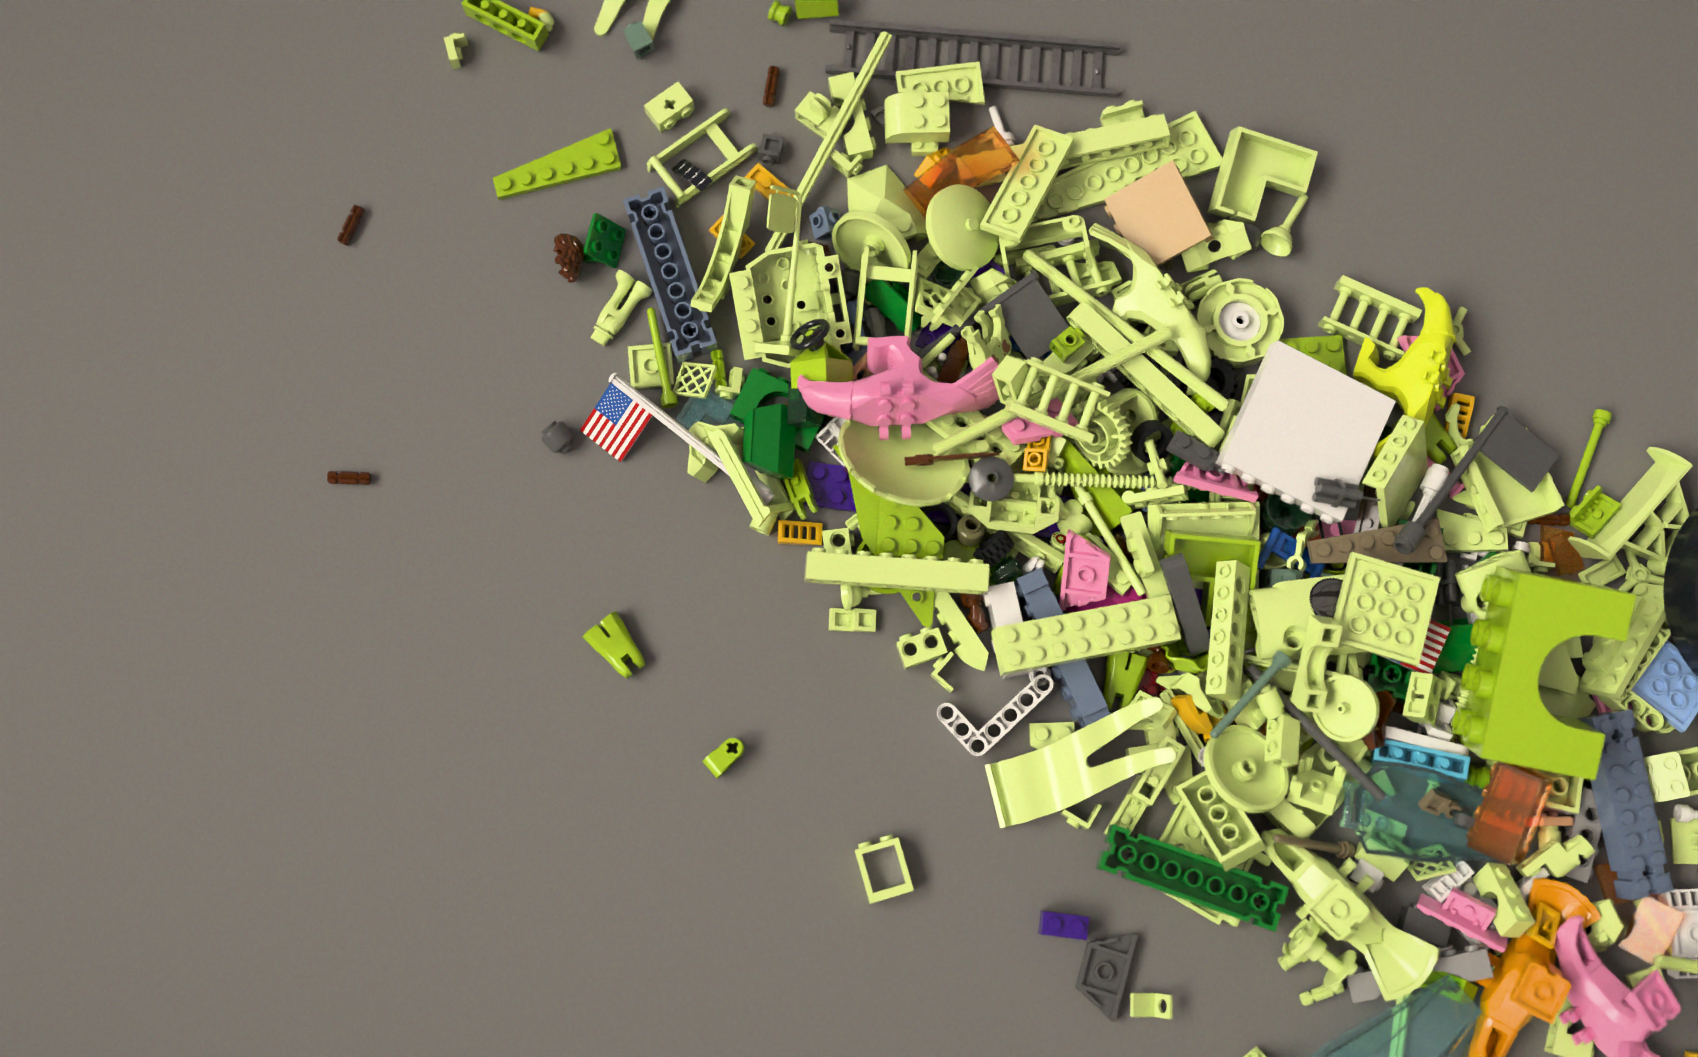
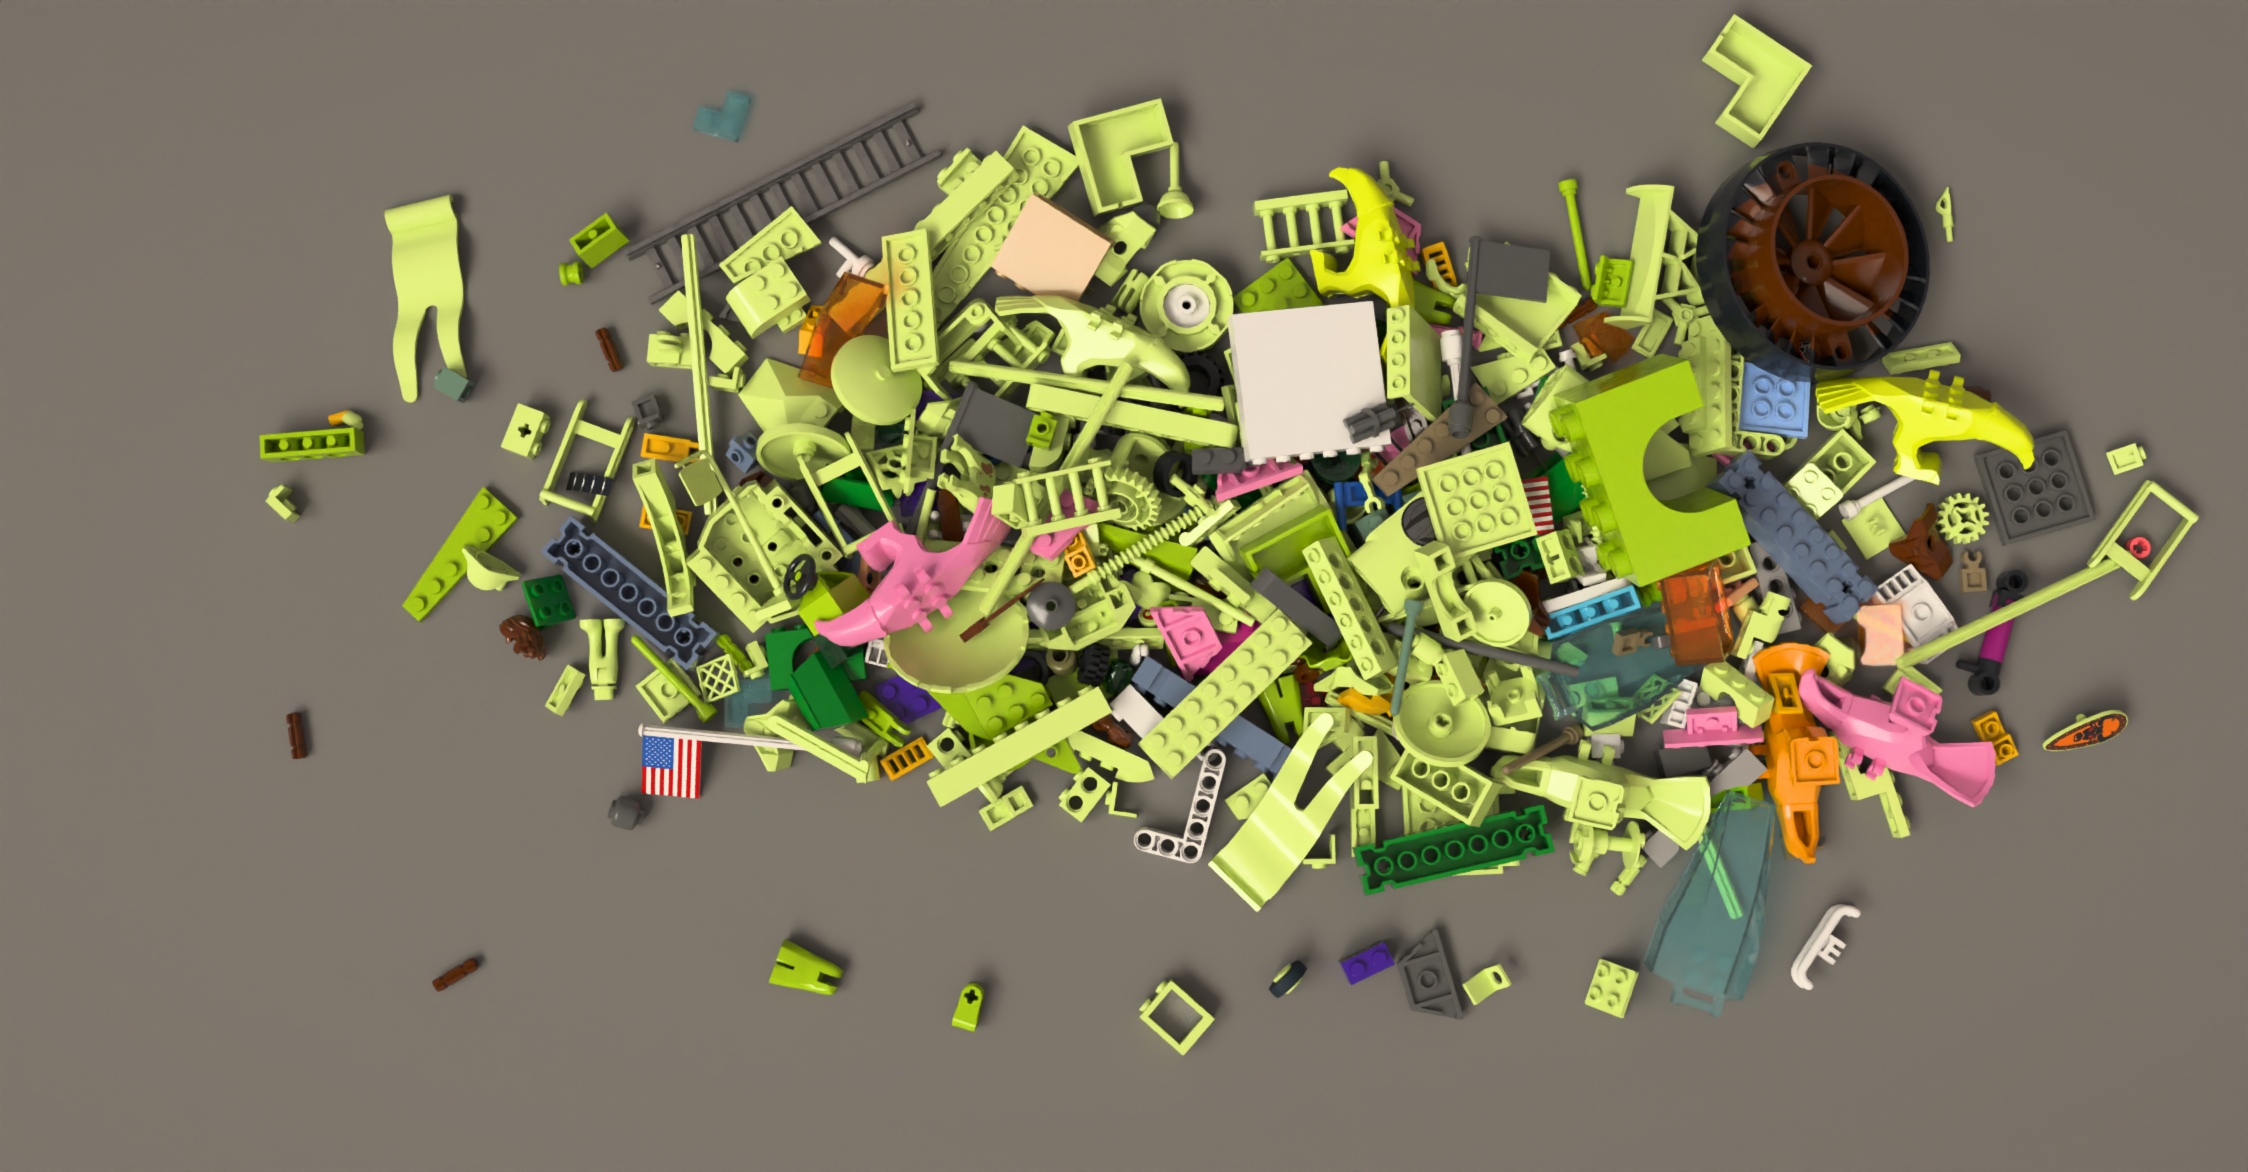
camera: 30 degrees left, 5 degrees up
none -> yellowish green hat [462,545,521,591]
none -> yellowish green plate [545,665,586,717]
none -> black wheel [1269,960,1307,998]

